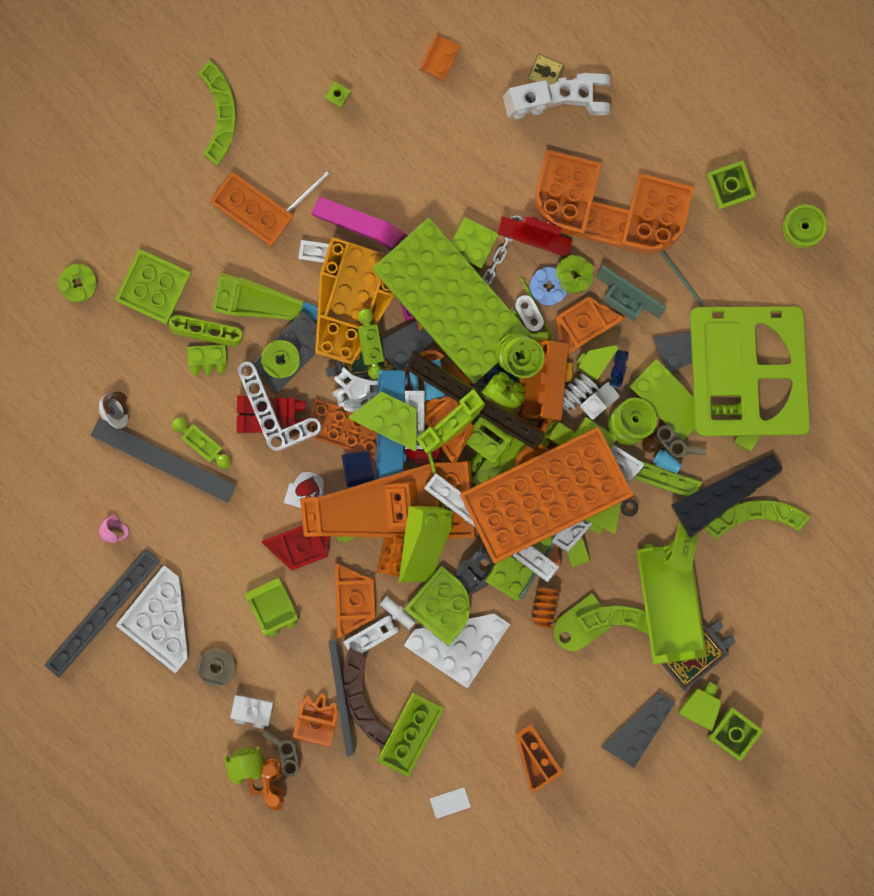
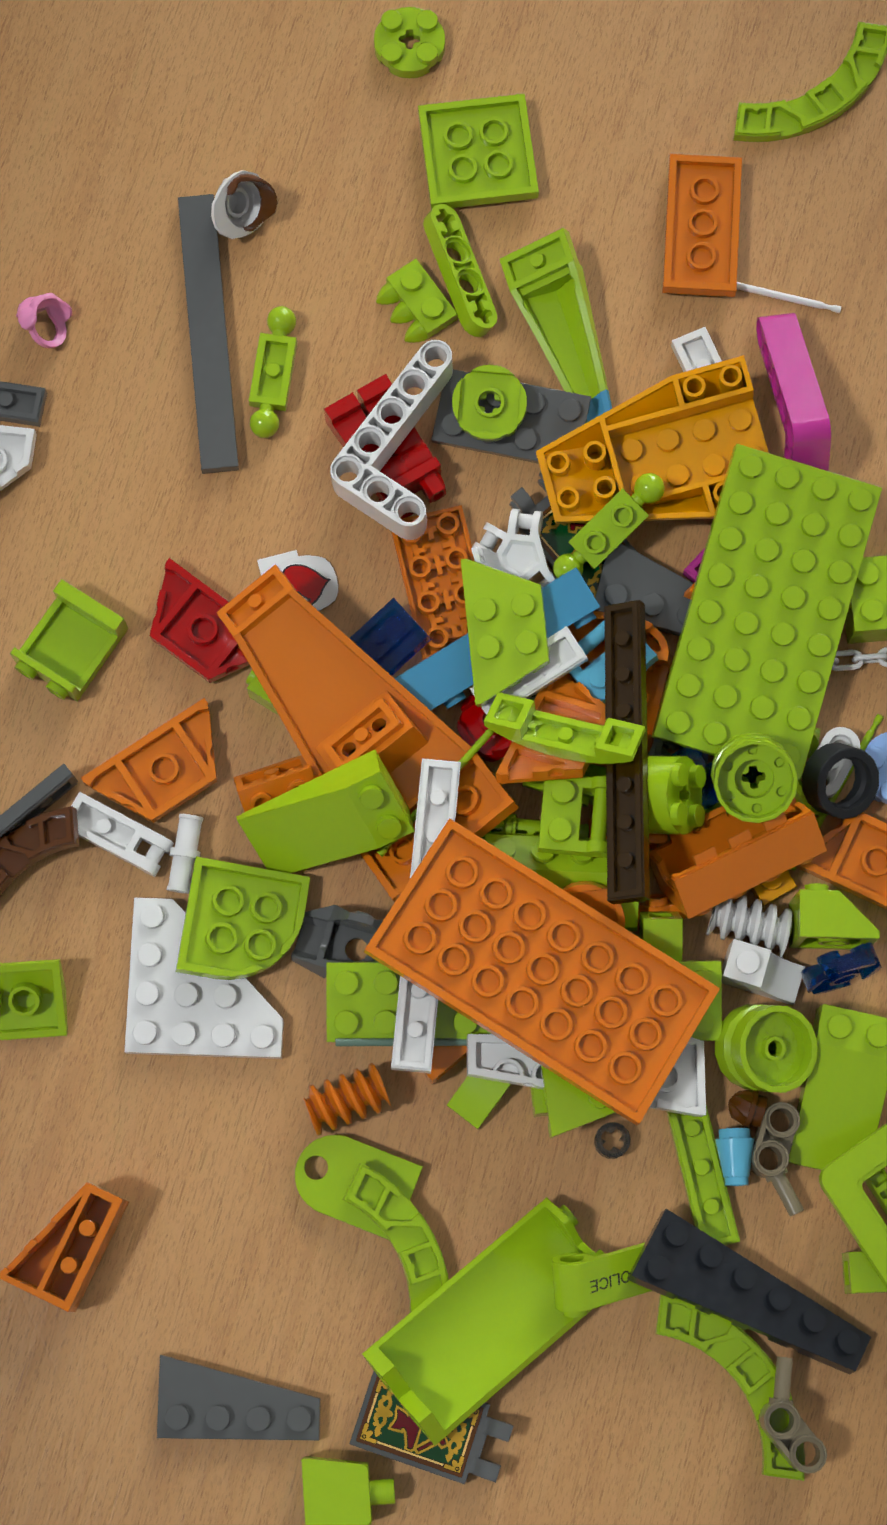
camera: 60 degrees right, 10 degrees down
none -> dark tan beam [759,1356,827,1474]
none -> black tyre [802,742,879,819]

